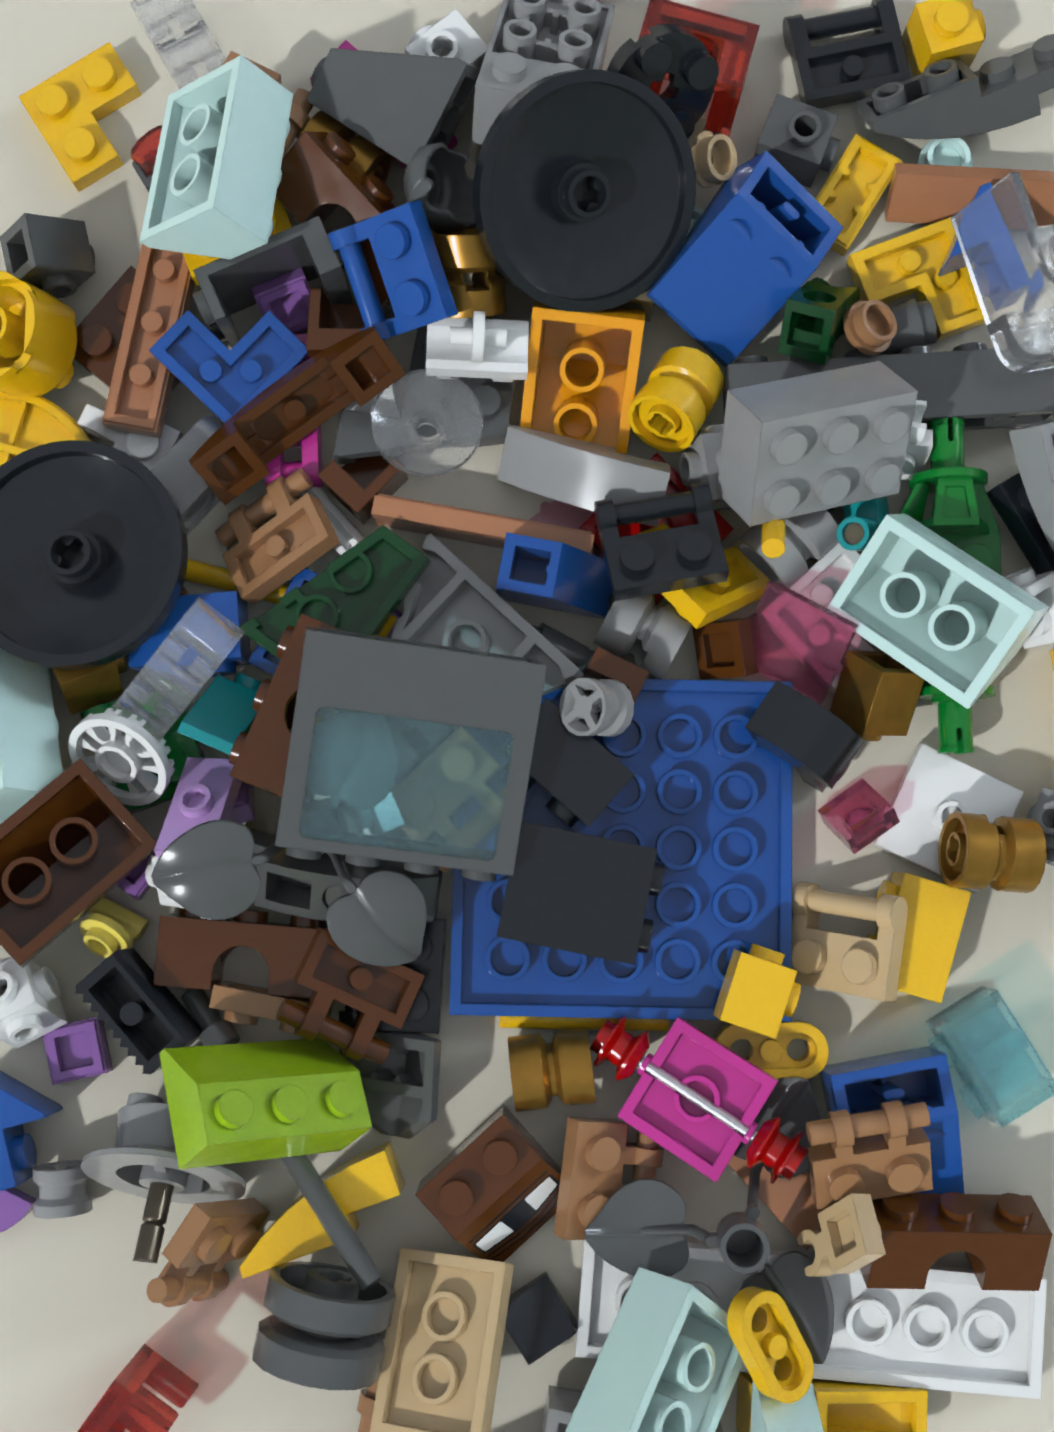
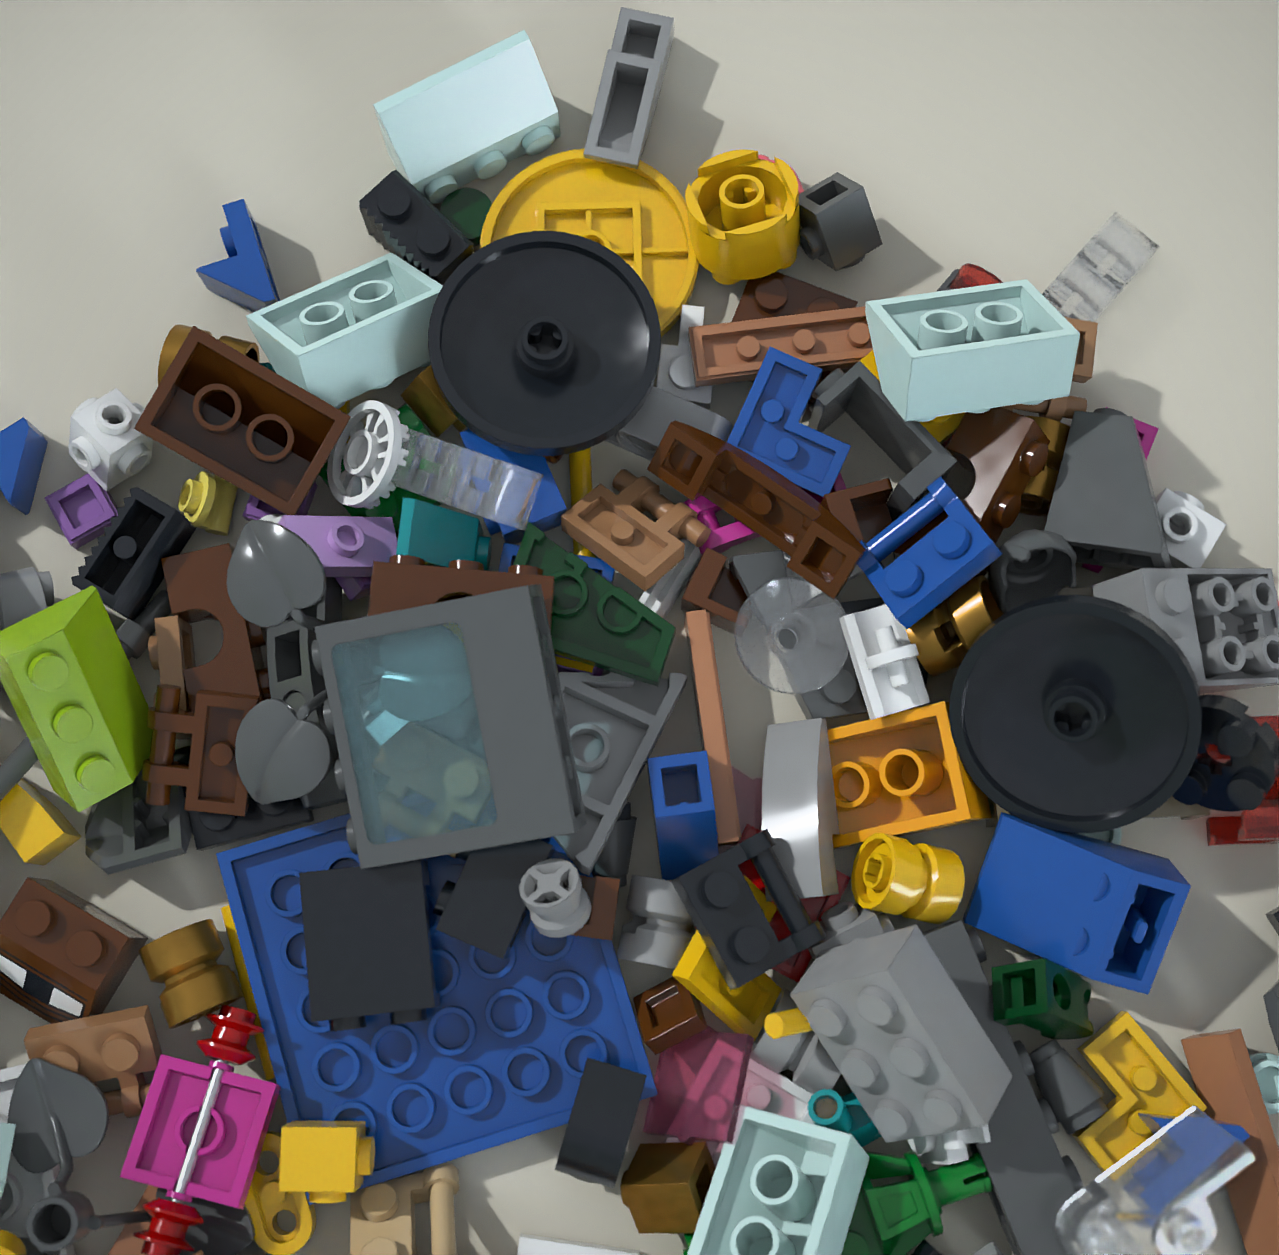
camera: 65 degrees right, 5 degrees down
yellow plate [19,42,142,192] -> none
medium lavender tile [251,267,310,334] -> none
tan plate [690,131,737,188] -> none
dark grey brick [753,94,841,188] -> none
yellow plate [815,133,903,257] -> none
clear pink plate [818,778,900,854] -> none
medium nougat plate [843,299,897,356] -> none

